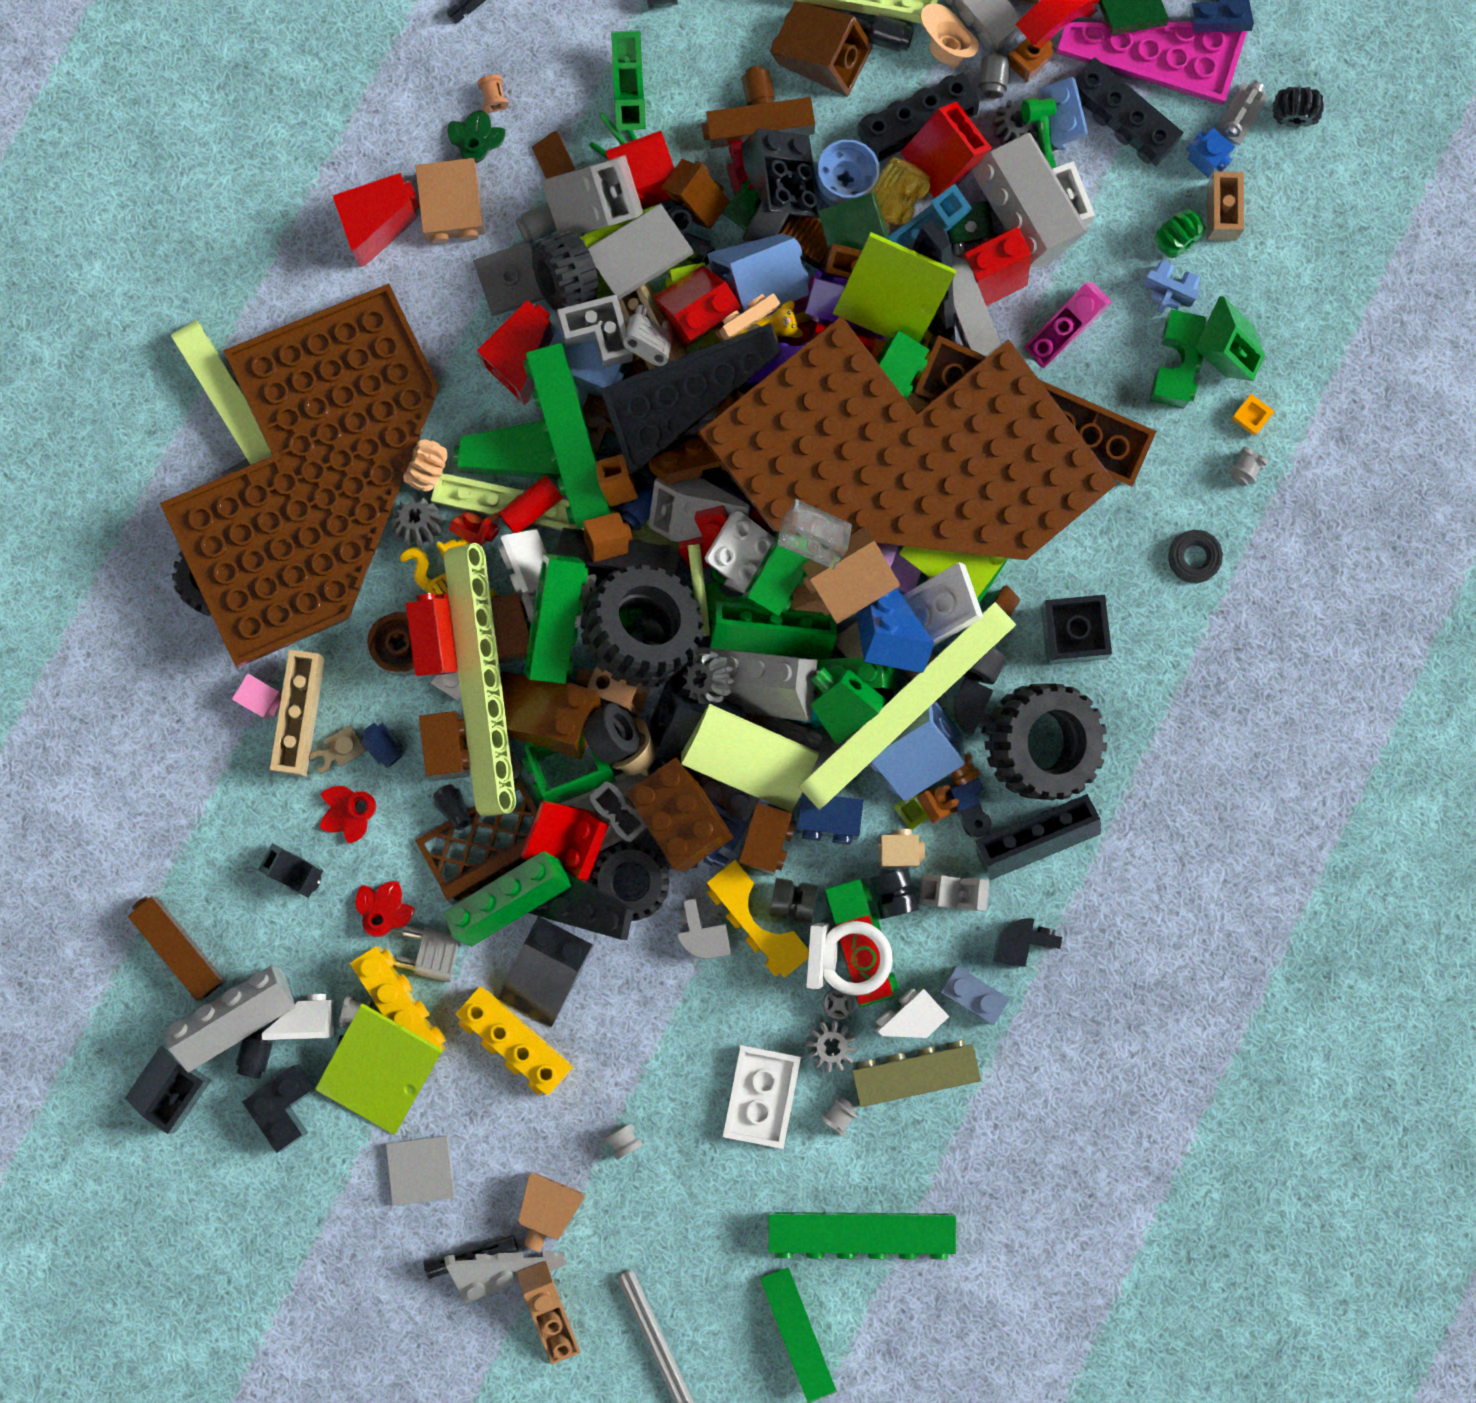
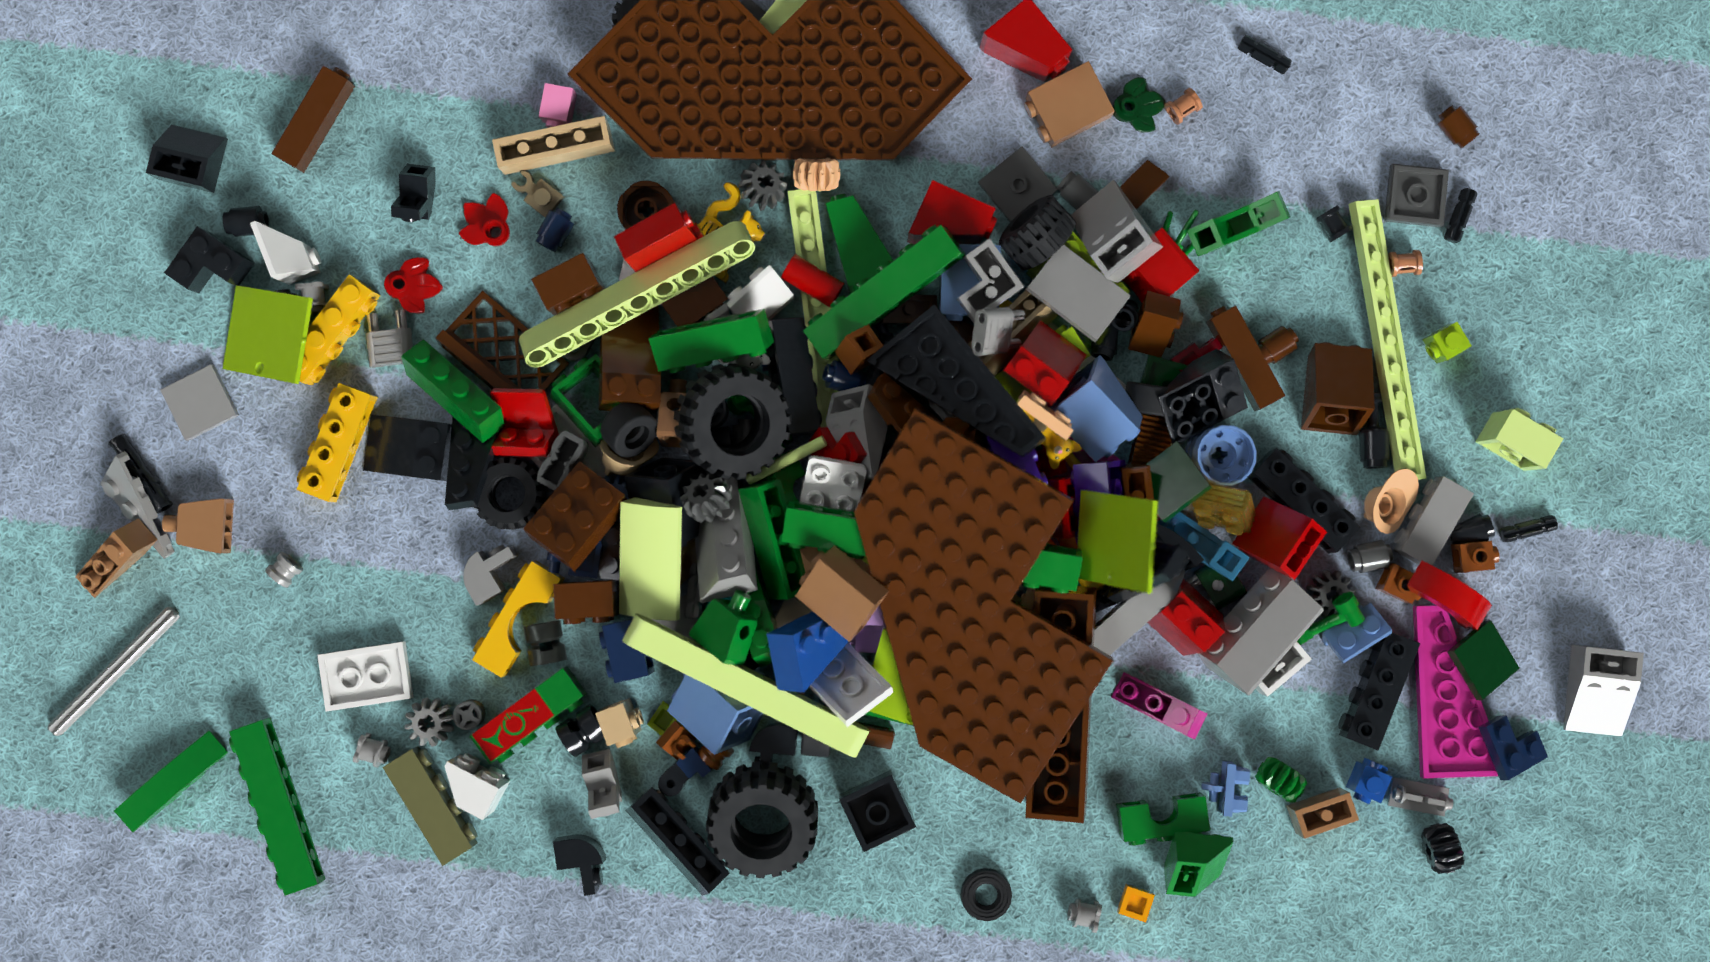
camera: 70 degrees right, 5 degrees up
light grey slope [164,965,296,1073] -> none
black cone [433,784,472,830] -> none
red bracket [448,511,501,546] -> none
dark orange brick [584,512,632,562] -> none
clear brick [777,499,852,569] -> none
white tile [807,921,892,995] -> none
sand blue brick [939,966,1010,1025] -> none

